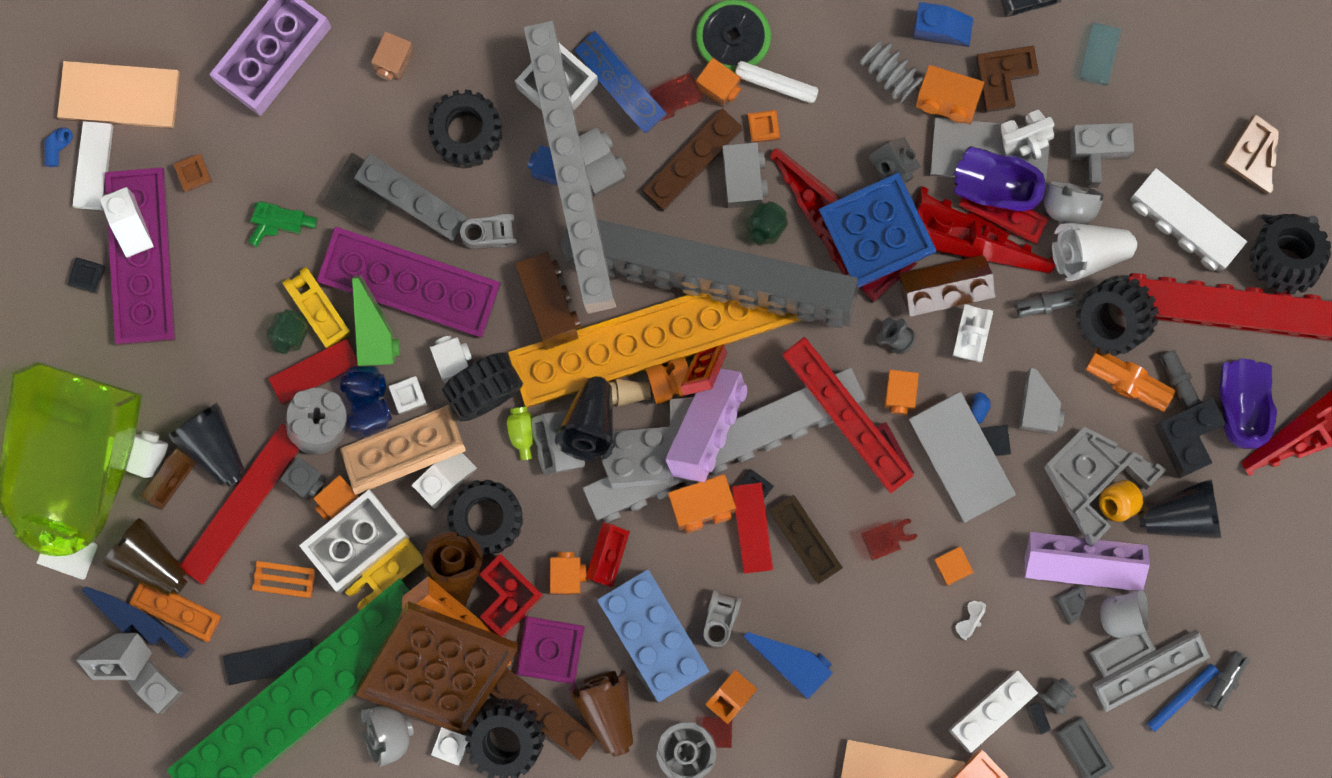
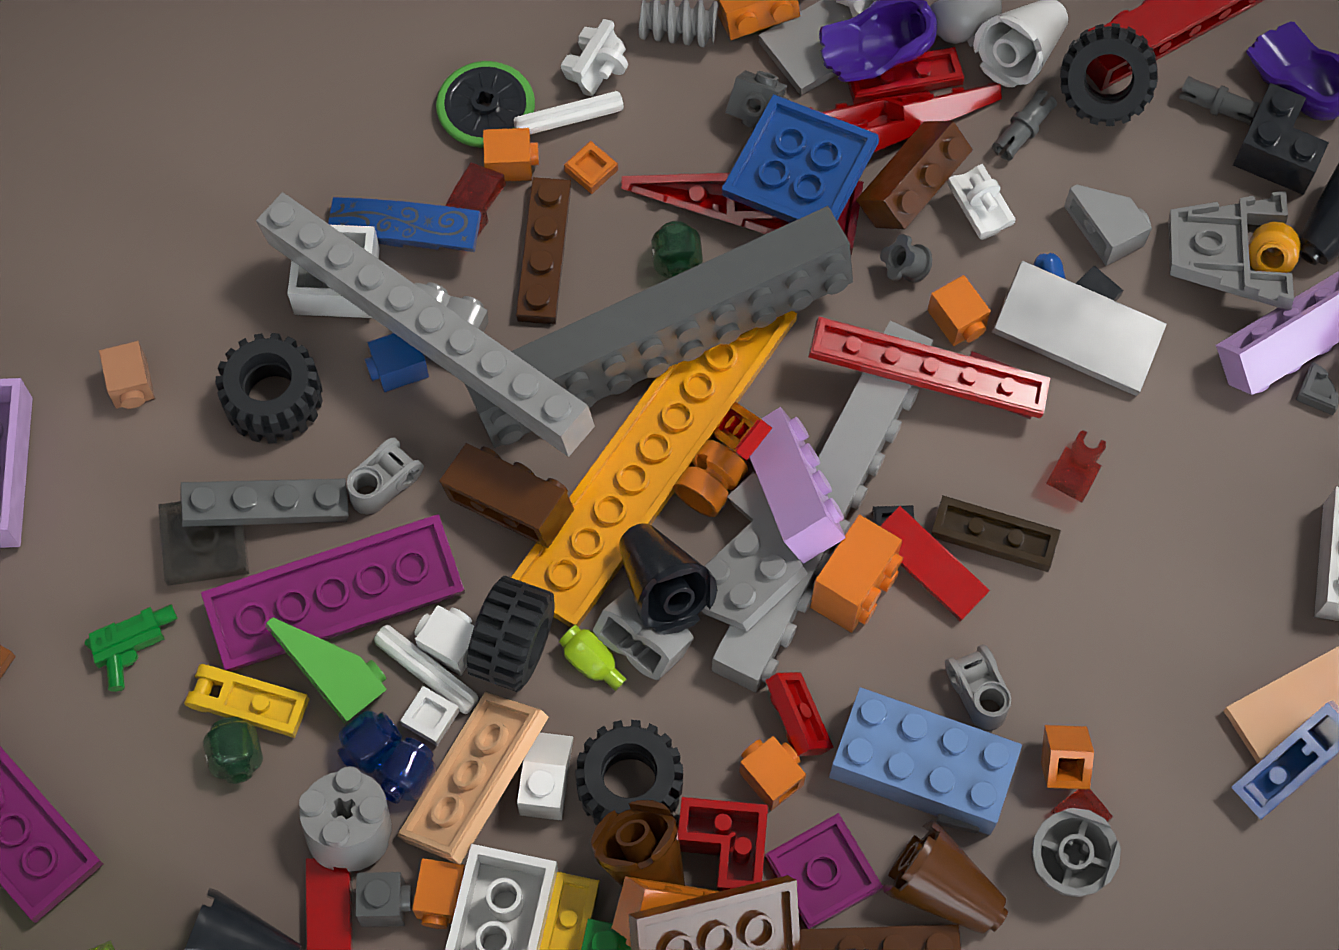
camera: 40 degrees left, 15 degrees down
red tile [268,339,359,405] -> none
tan cone [608,379,651,408] -> none
light grey brick [722,143,768,208] -> none
blue slope [743,632,833,699] -> none
orange tile [934,546,974,586] -> none
white piece [955,601,986,640] -> none
orange piece [1085,348,1176,413] -> none
none -> white axle [374,625,479,714]
none -> white hips [561,19,628,97]

